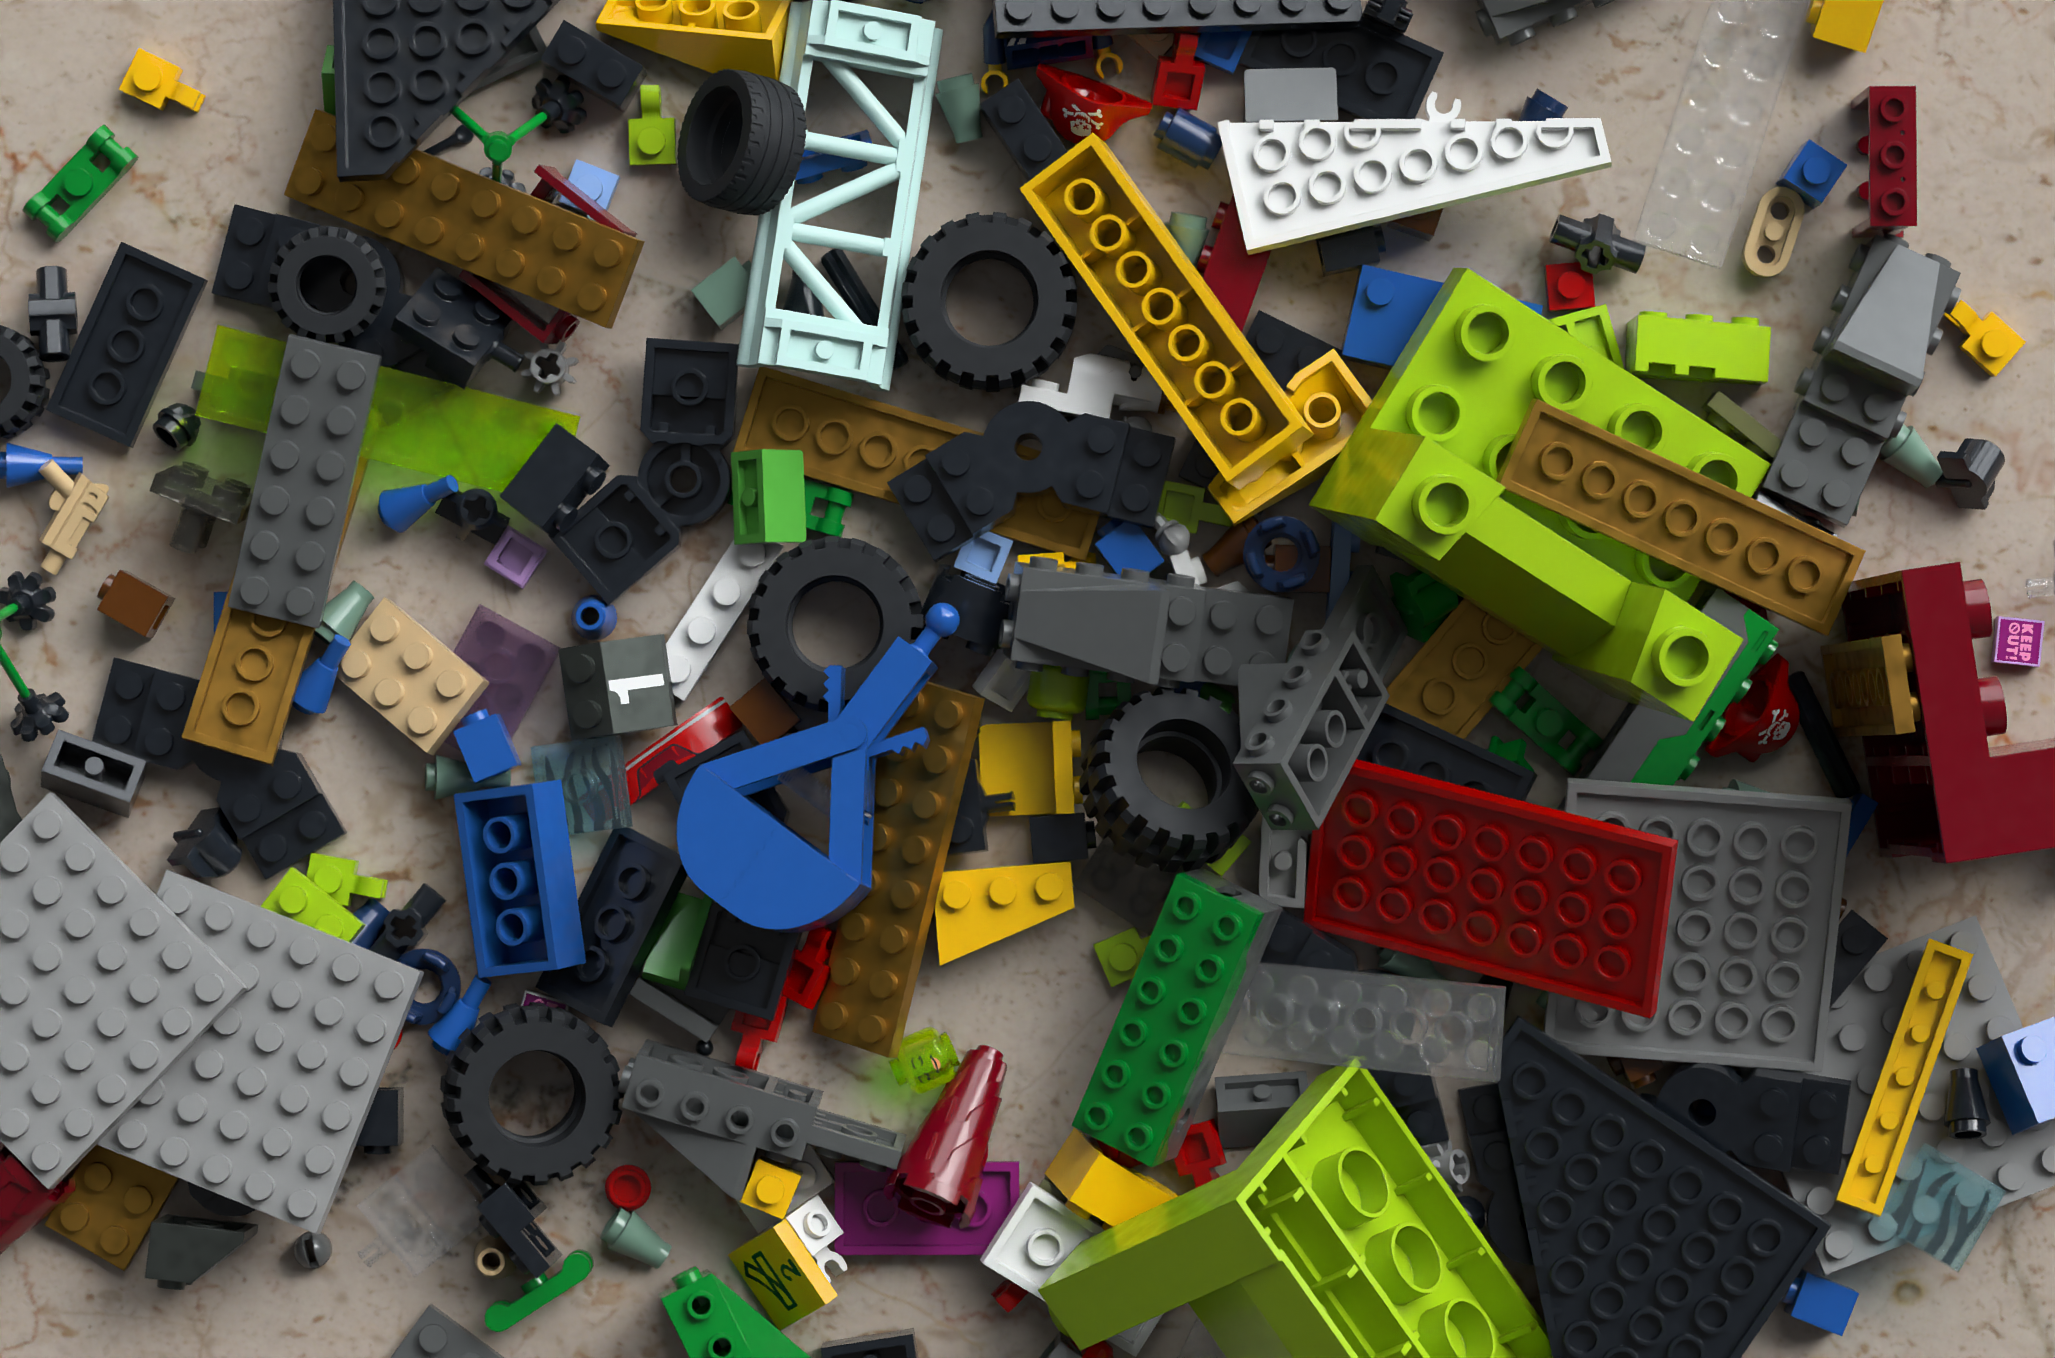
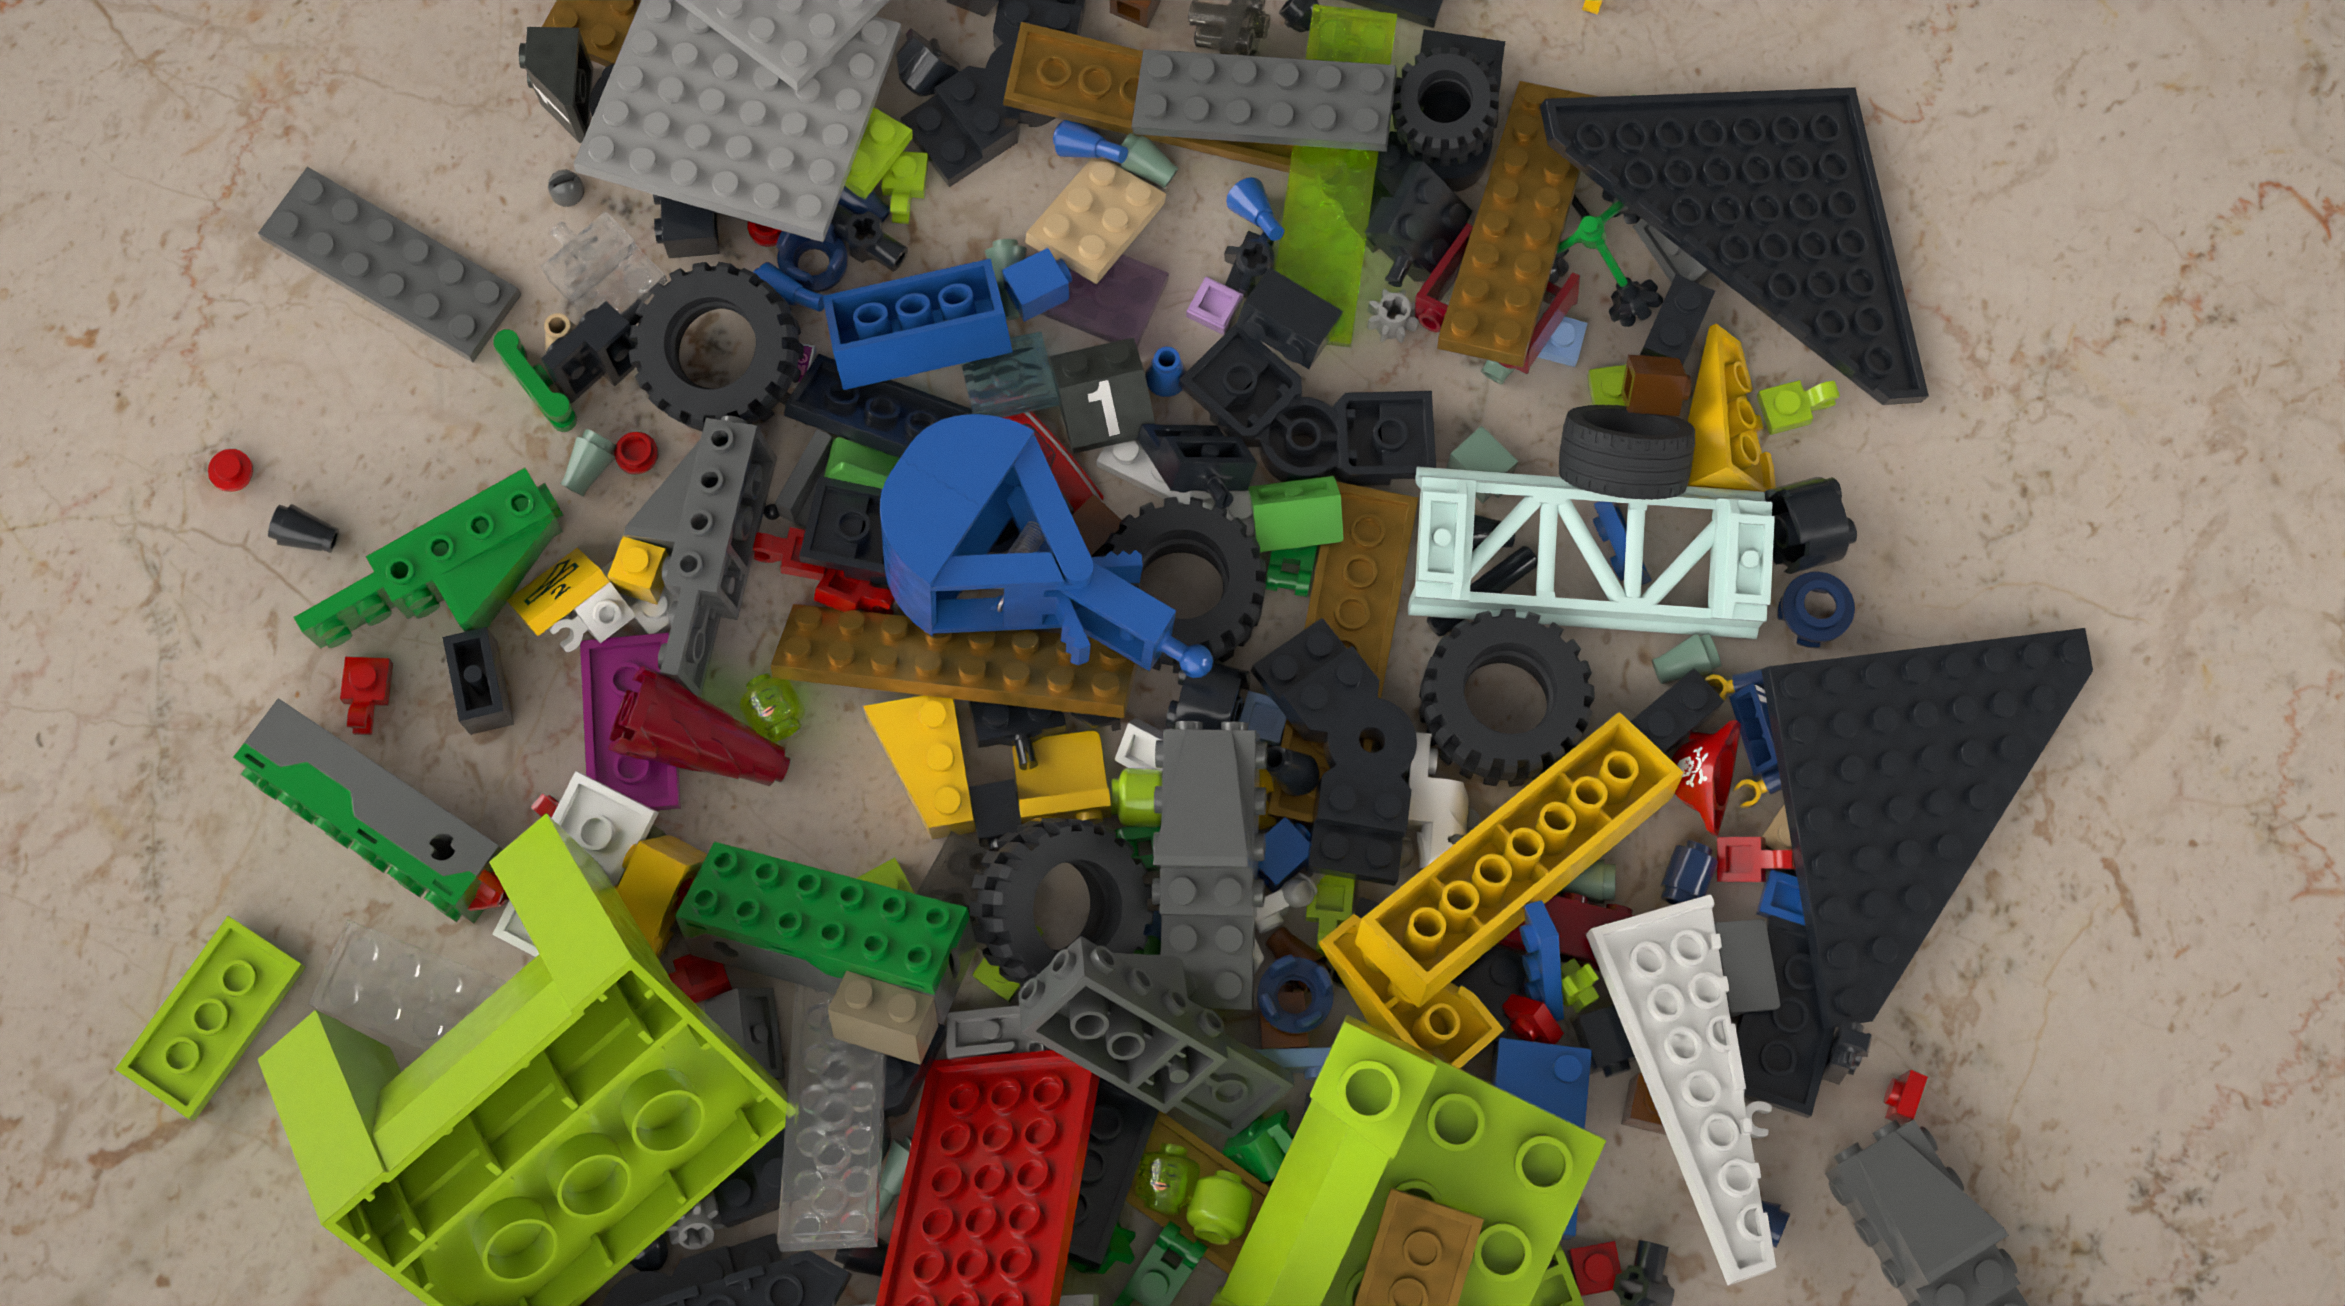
camera: 85 degrees right, 15 degrees down
none -> dark tan brick [828,971,938,1065]
none -> clear neon green head [1135,1143,1200,1215]
none -> black plate [1137,424,1258,508]
none -> lime head [1186,1170,1253,1245]
none -> black cone [1266,746,1320,796]
none -> red plate [1502,994,1564,1045]
none -> blue plate [1520,900,1564,1022]
none -> lime plate [1561,958,1600,1014]
none -> reddish brown brick [1621,354,1691,416]

